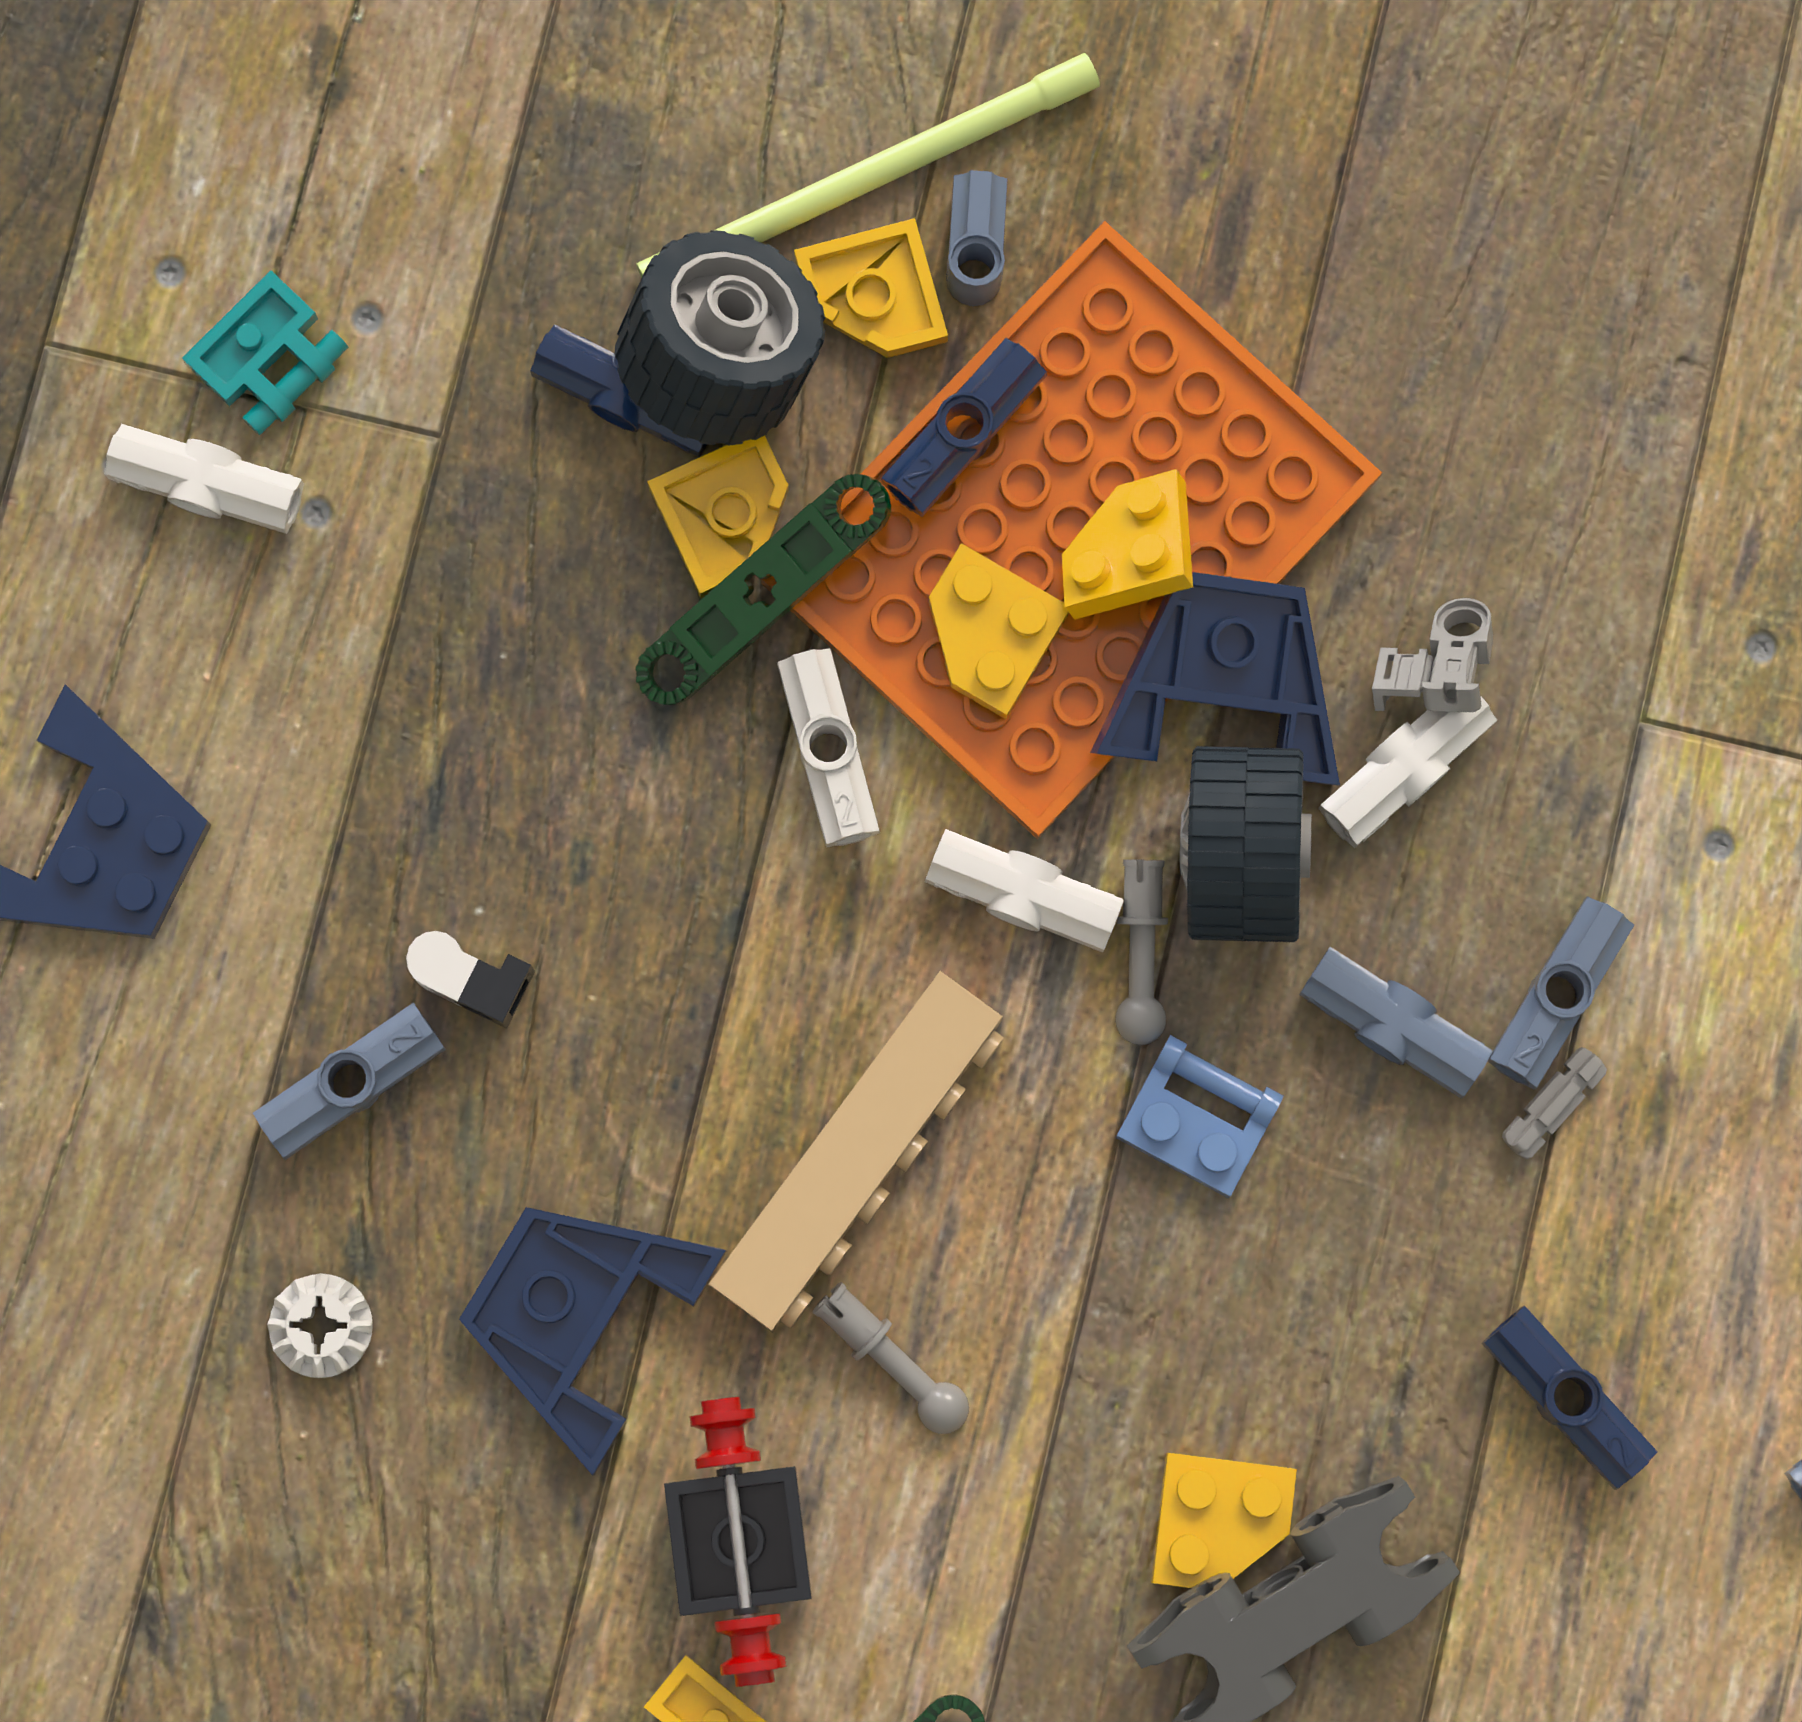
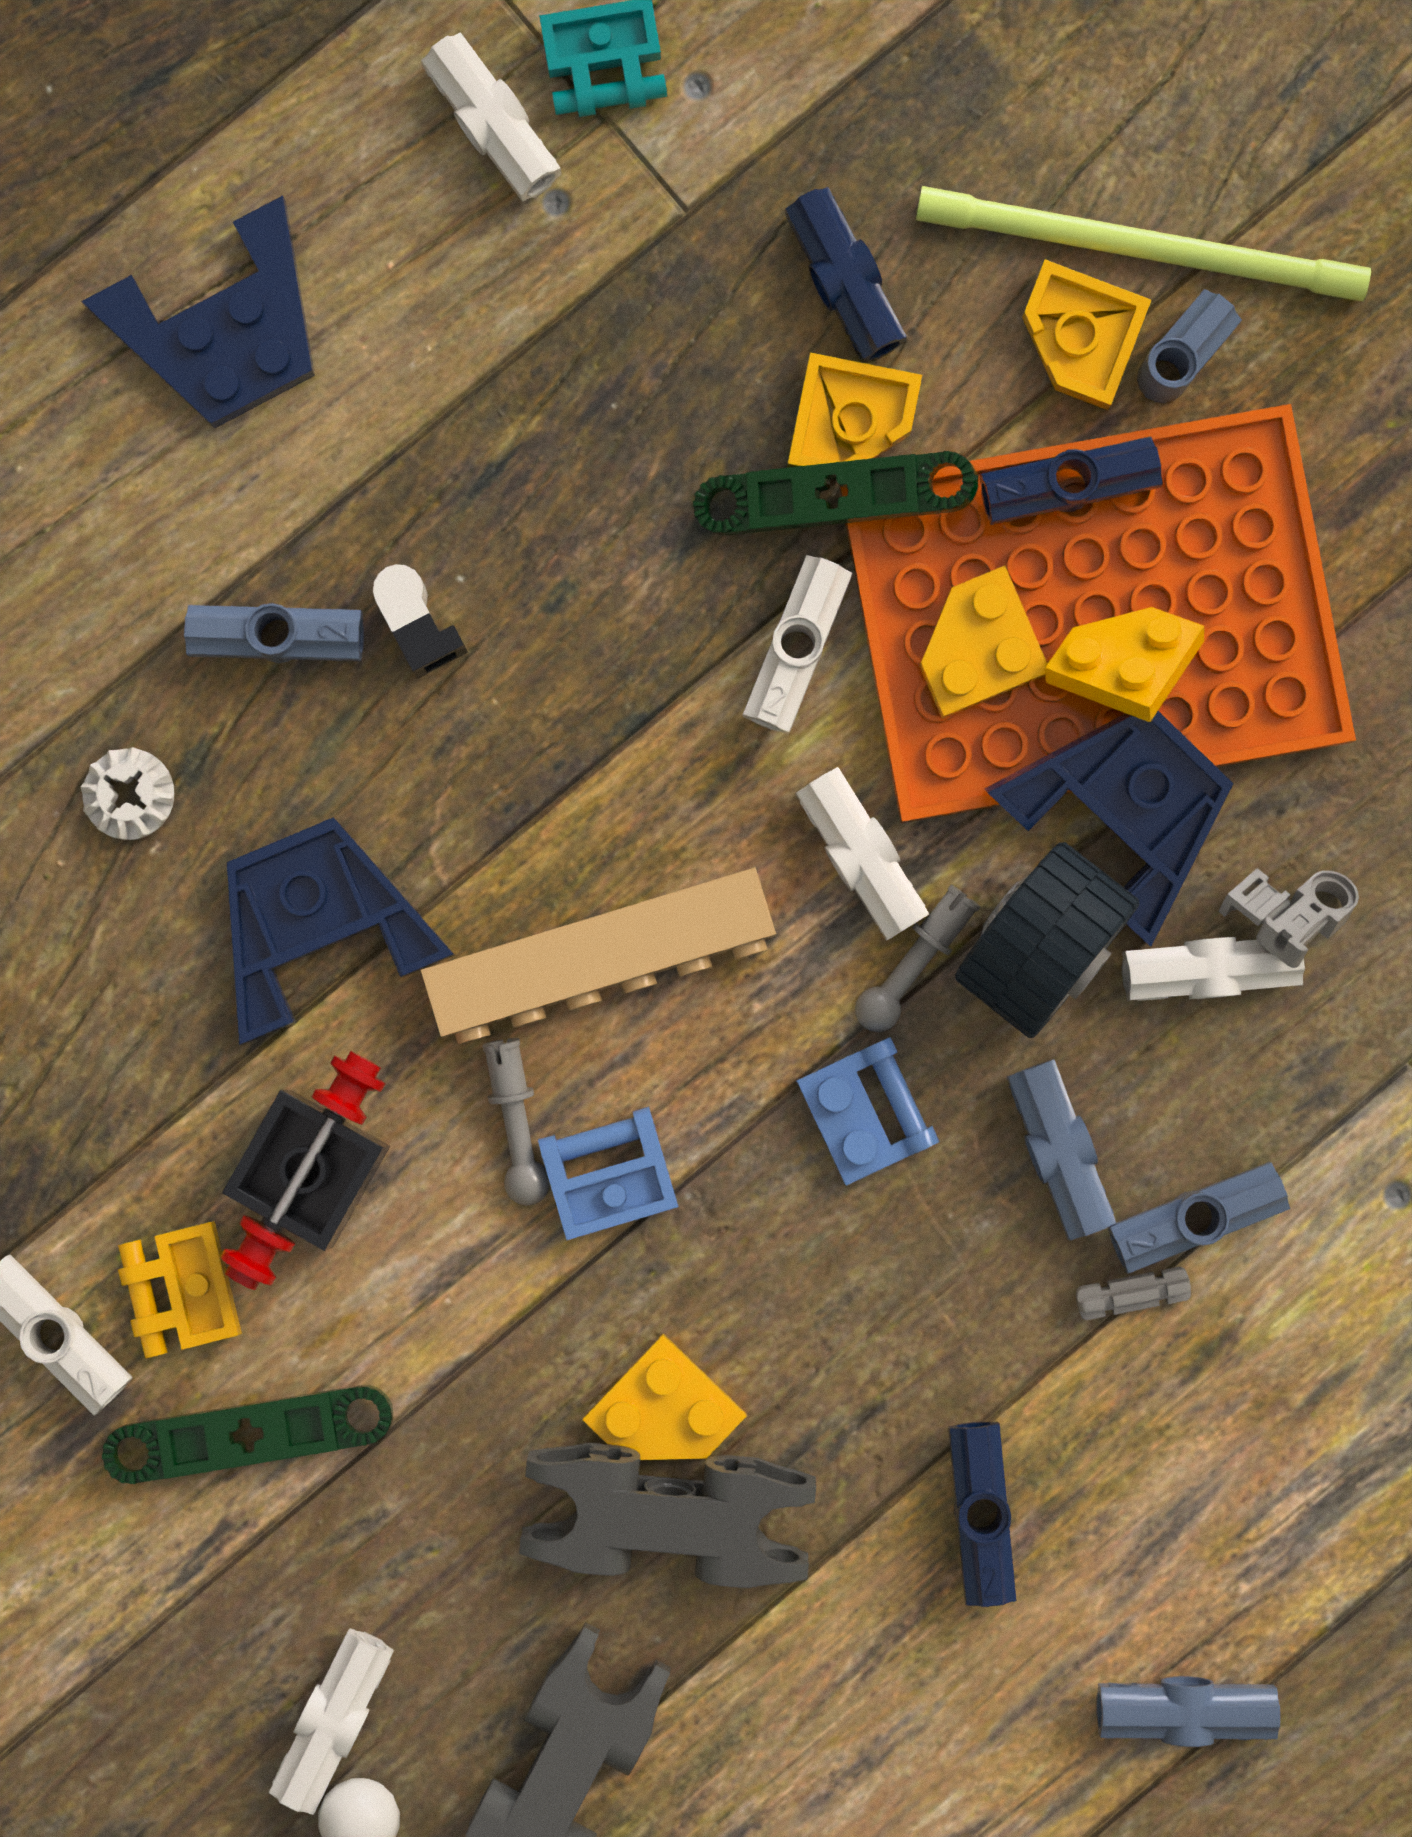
camera: 40 degrees right, 5 degrees up
black wheel [615,230,826,446] -> none
none -> medium blue plate [538,1106,679,1240]

